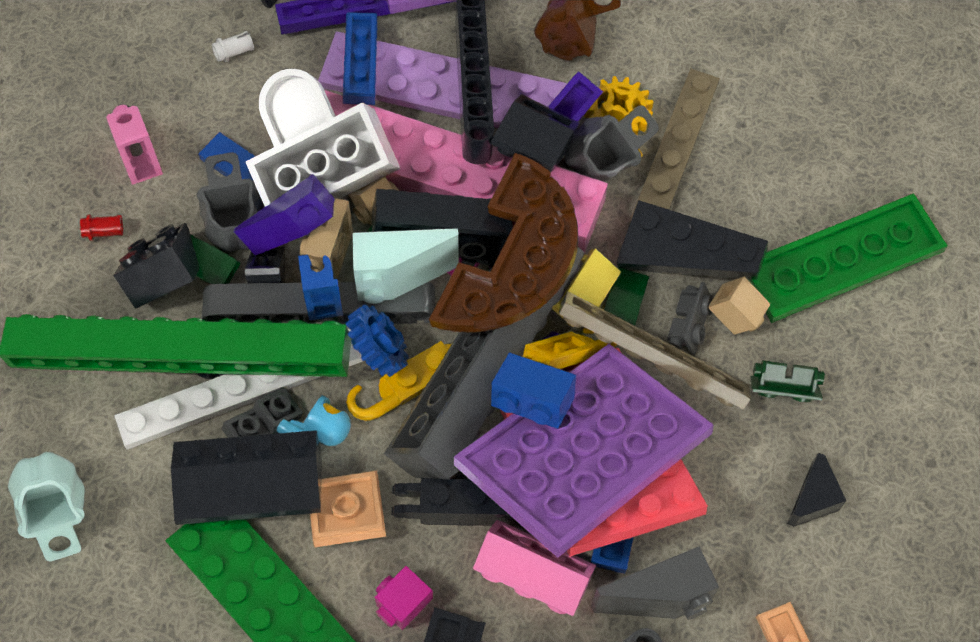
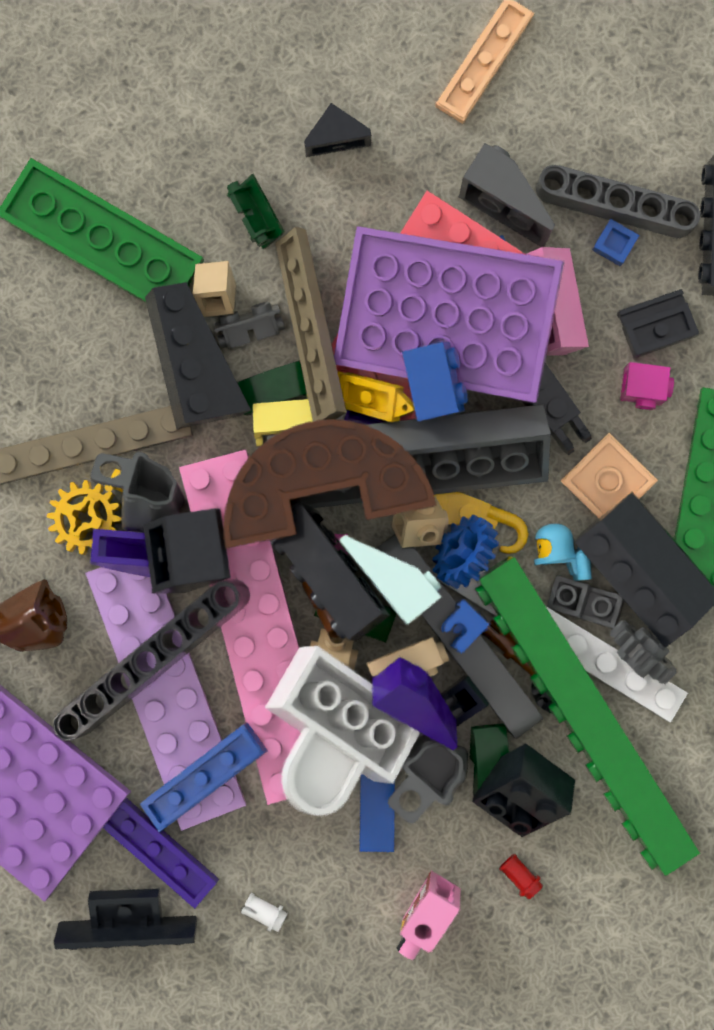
camera: 125 degrees left, 20 degrees up
none -> tan brick [392,496,448,548]
none -> dark grey gear [610,620,677,684]

